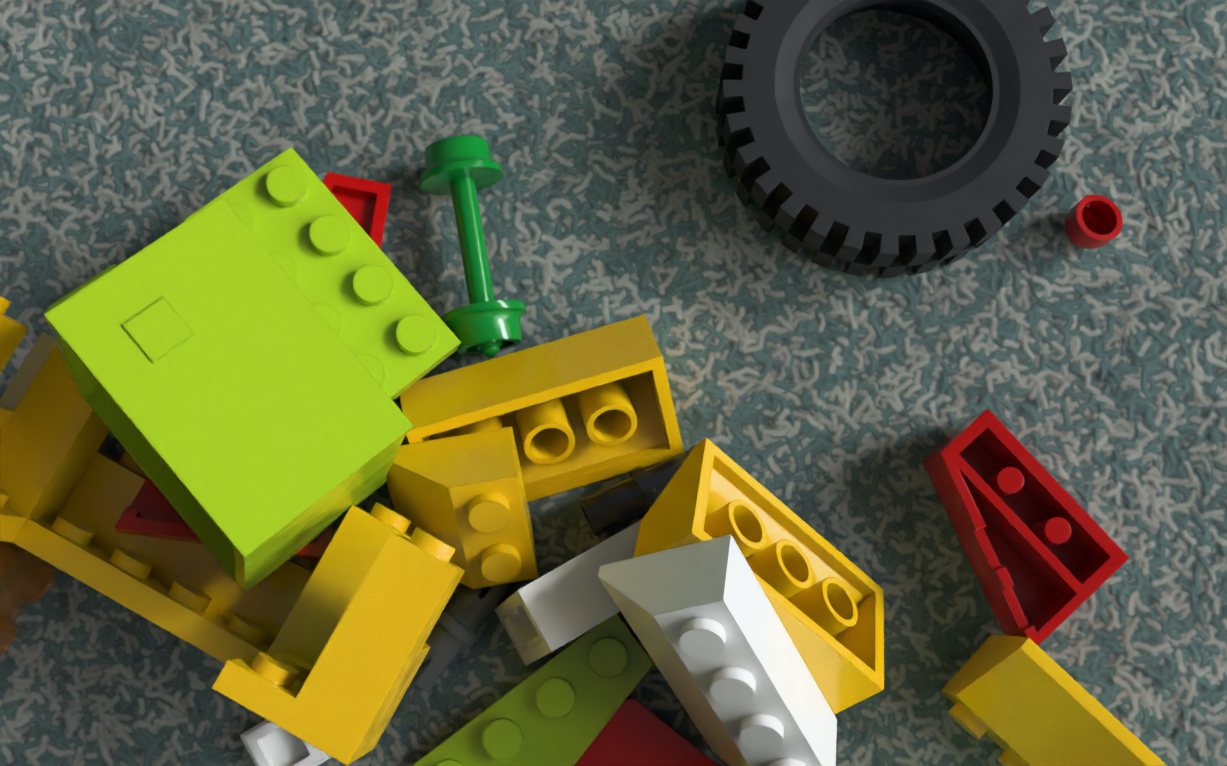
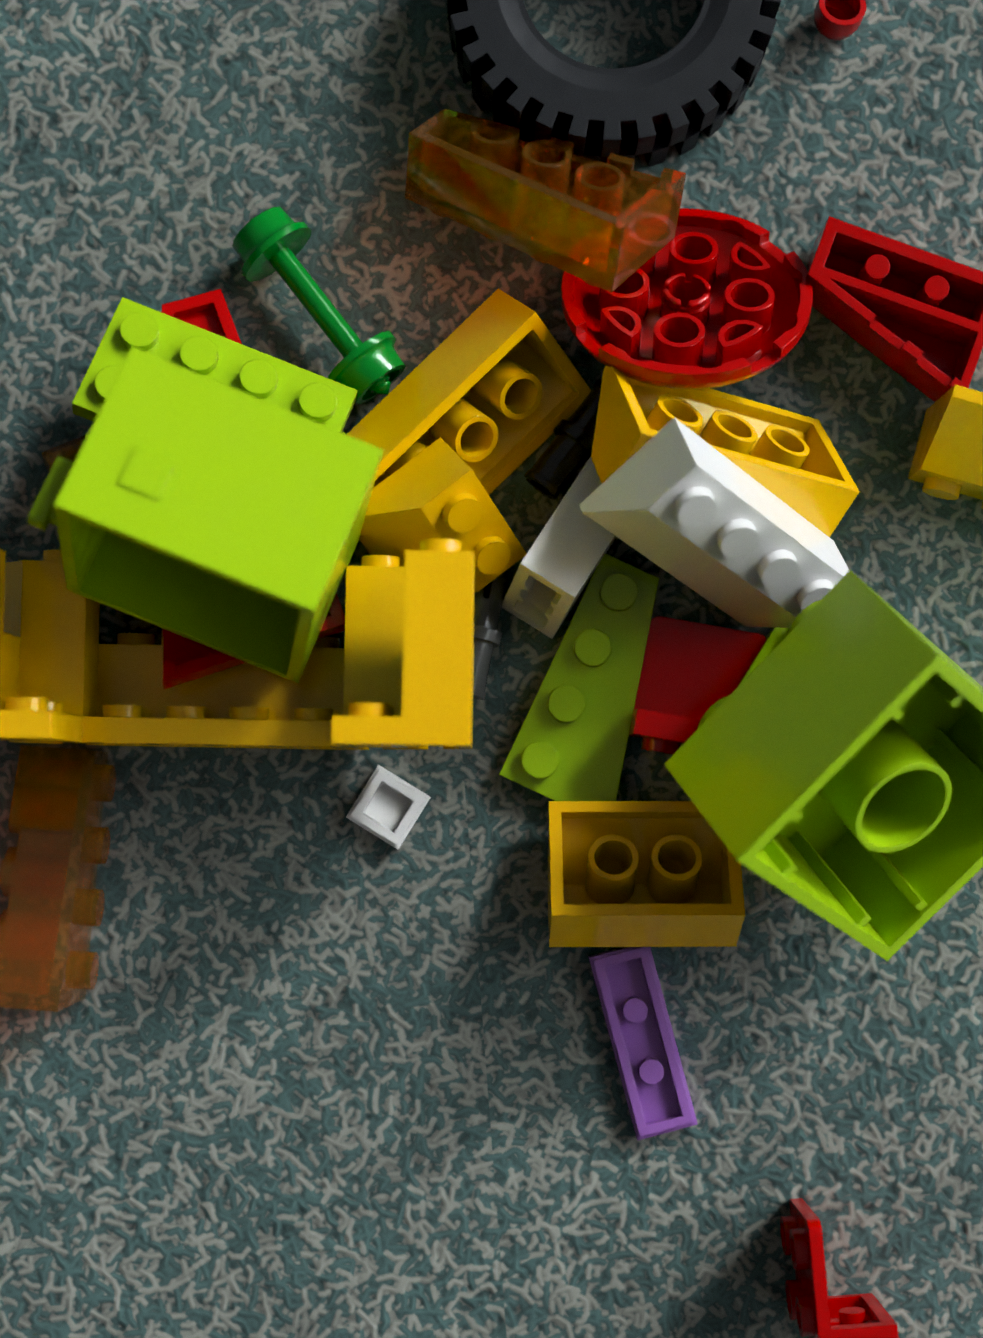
camera: 25 degrees left, 5 degrees up
none -> clear orange wedge [405,108,686,293]
none -> red brick [561,208,813,390]

